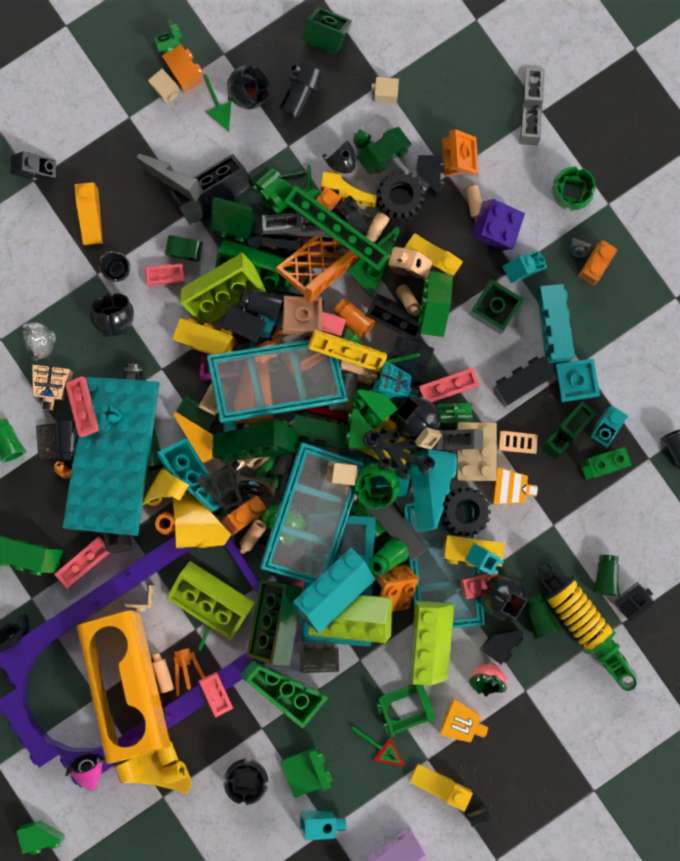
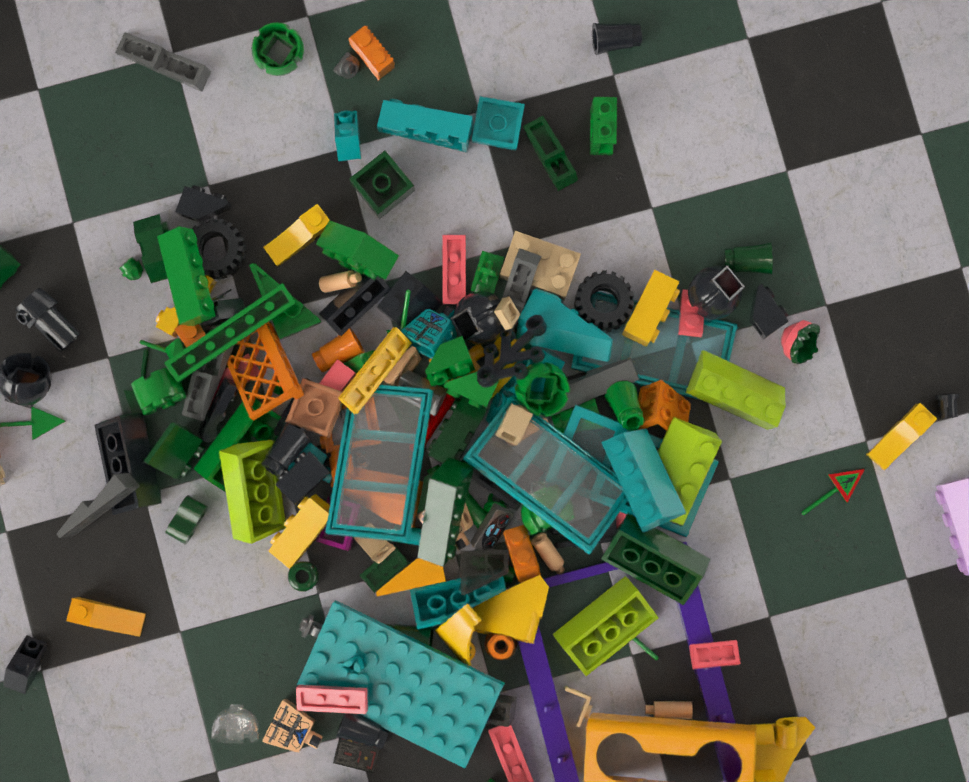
camera: 70 degrees left, 0 degrees up
orange arm [54,461,72,480] -> none
black piece [90,293,134,337] -> none
black hair [99,251,130,283] -> none
coral plate [145,263,185,287] -> none
orange plant [173,648,205,697] -> none
black piece [223,758,268,805] -> none
green wedge [240,660,328,728] -> none
green bracket [281,746,333,797] -> none
clear smoke brick [299,643,339,673] -> none
teal torso [300,811,347,840] -> none
black helmet [322,140,357,174] -> none
light nougat cylinder [364,212,390,243] -> none
tan brick [371,77,399,104] -> none
green panel [376,684,436,737] -> none
light nougat torso [388,247,433,279] -> none
light orange torso [439,697,488,742] -> none
orange bracket [442,129,478,177] -> none
light nougat cylinder [465,185,482,223] -> none
teal brick [465,543,504,575] -> none
dark purple brick [471,199,525,251] -> none
torso [491,467,538,505] -> none
black brick [493,356,556,407] -> none
light nougat slope [498,431,538,454] -> none
piece [535,558,637,691] -> none
teal slope [591,405,628,448] -> none
dark green plant [593,554,620,596] -> none
black piece [615,582,655,621] -> none
none -> green brick [157,226,215,326]
none -> dark green head [288,561,319,592]

